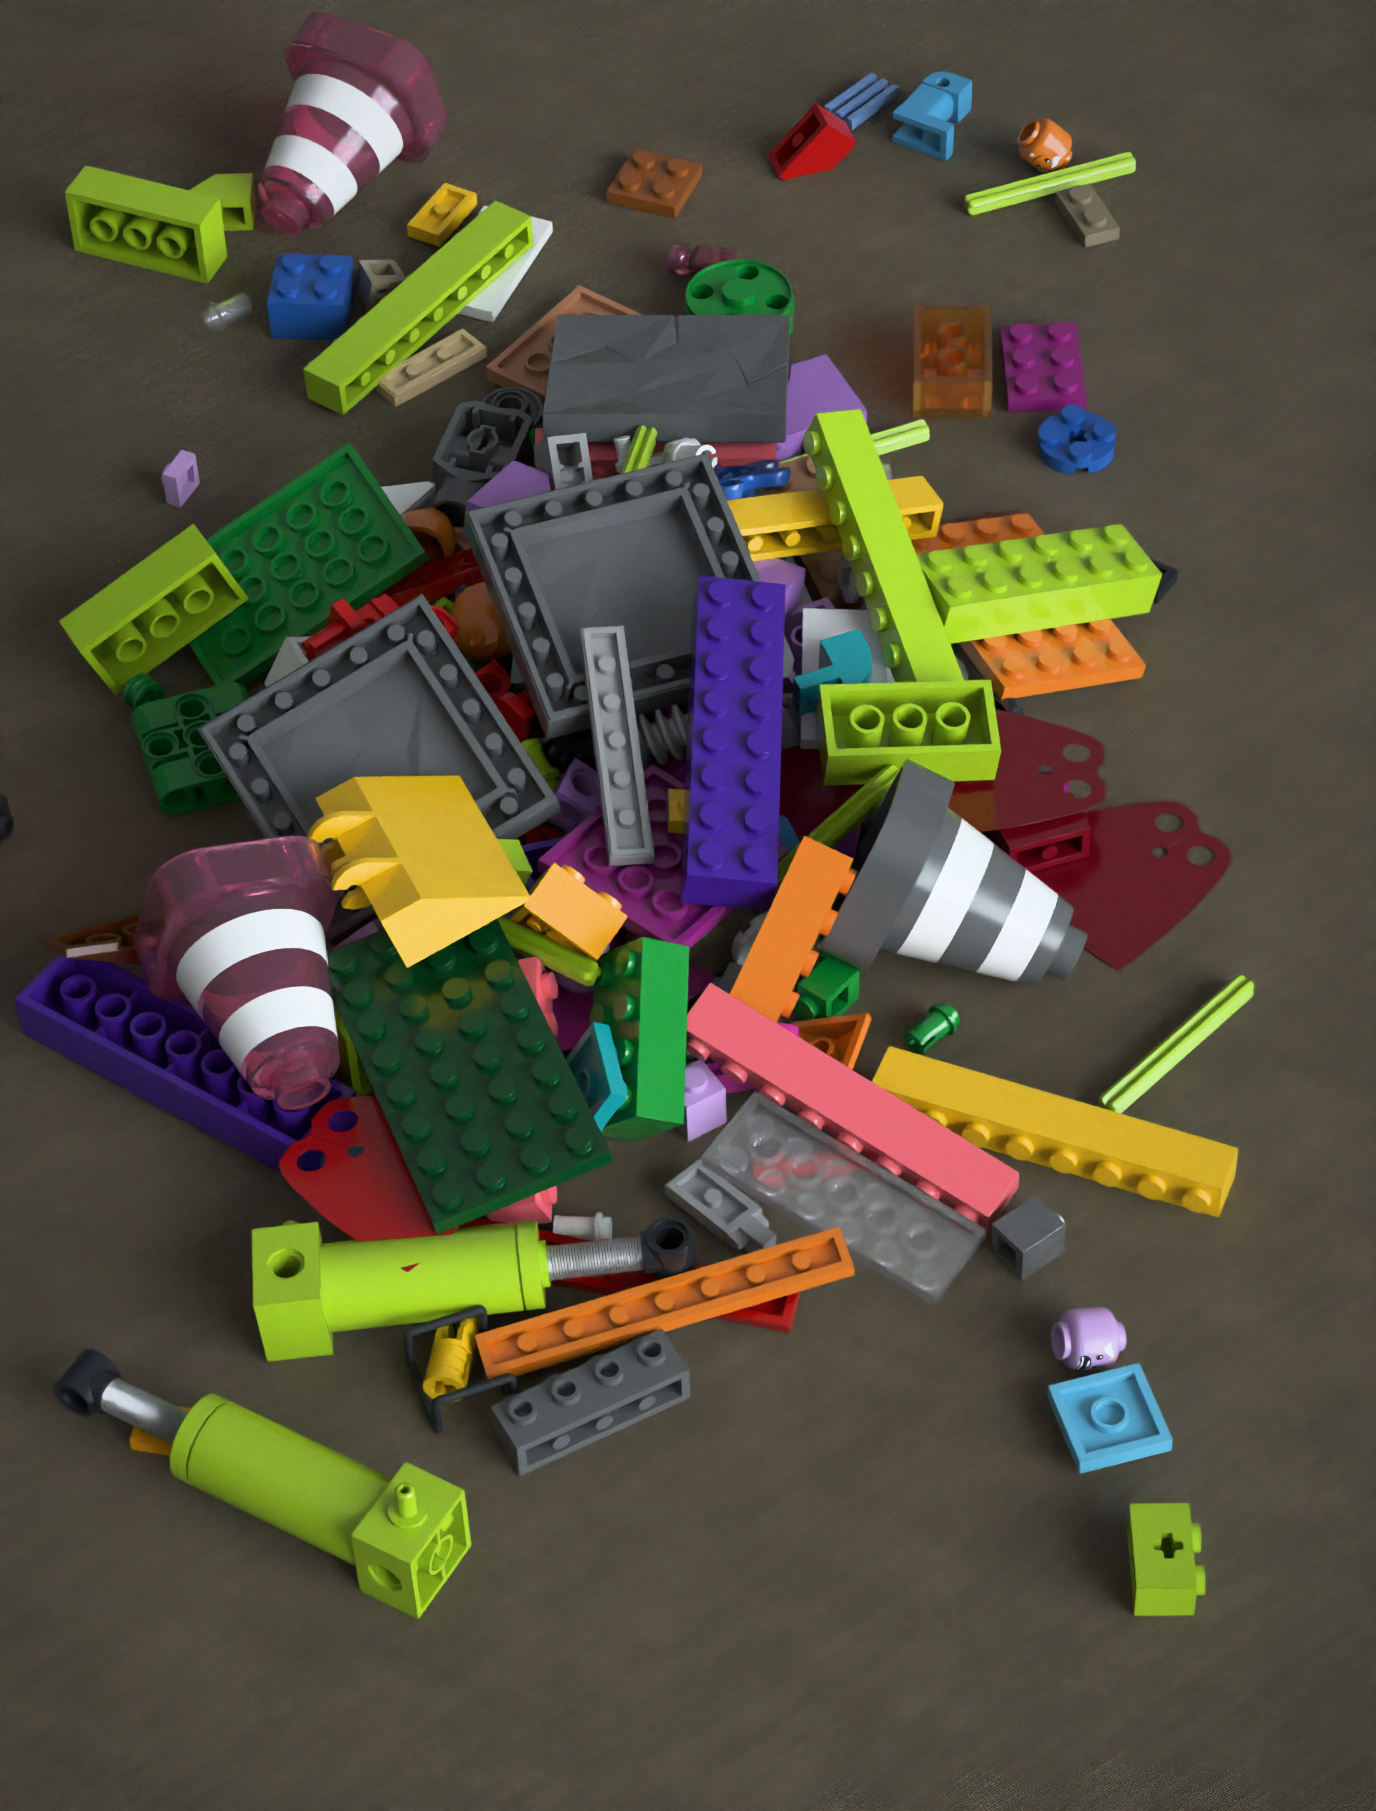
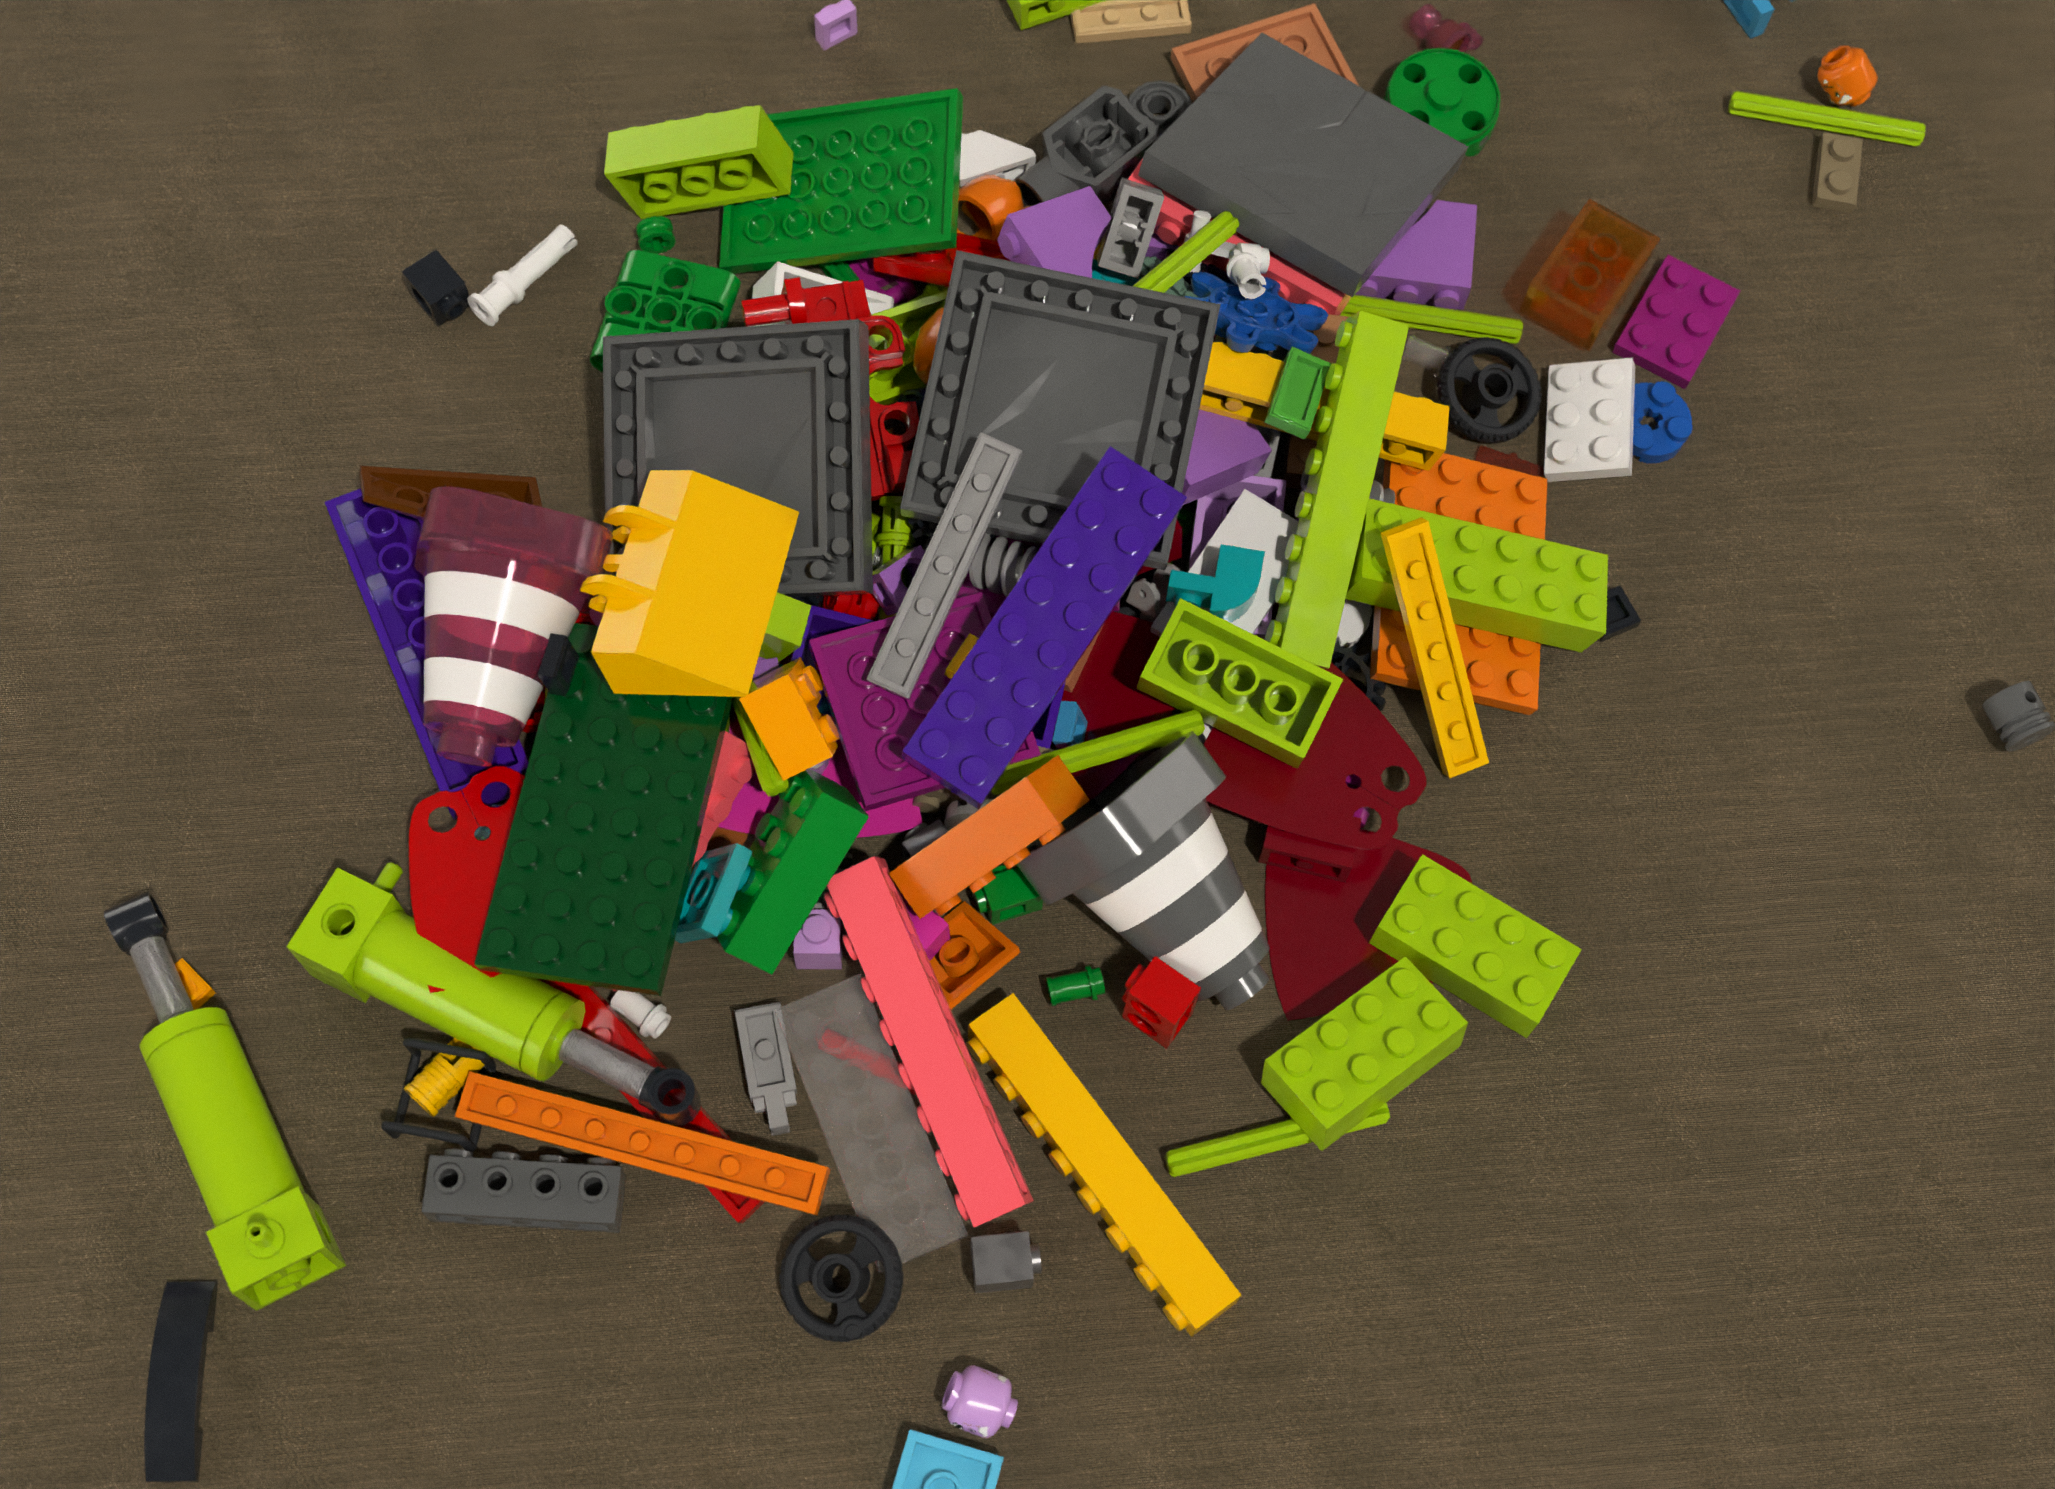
camera: 25 degrees right, 20 degrees up
none -> black slope [144,1282,218,1483]
none -> white pin [467,225,578,326]
none -> black tile [538,633,579,696]
none -> black wheel [780,1215,903,1342]
none -> red brick [1121,956,1201,1049]
none -> lime brick [1261,956,1468,1151]
none -> bright green tile [1264,346,1332,439]
none -> lime brick [1369,854,1582,1039]
none -> yellow plate [1381,517,1489,779]
none -> black wheel [1437,337,1541,444]
none -> white plate [1544,358,1635,482]

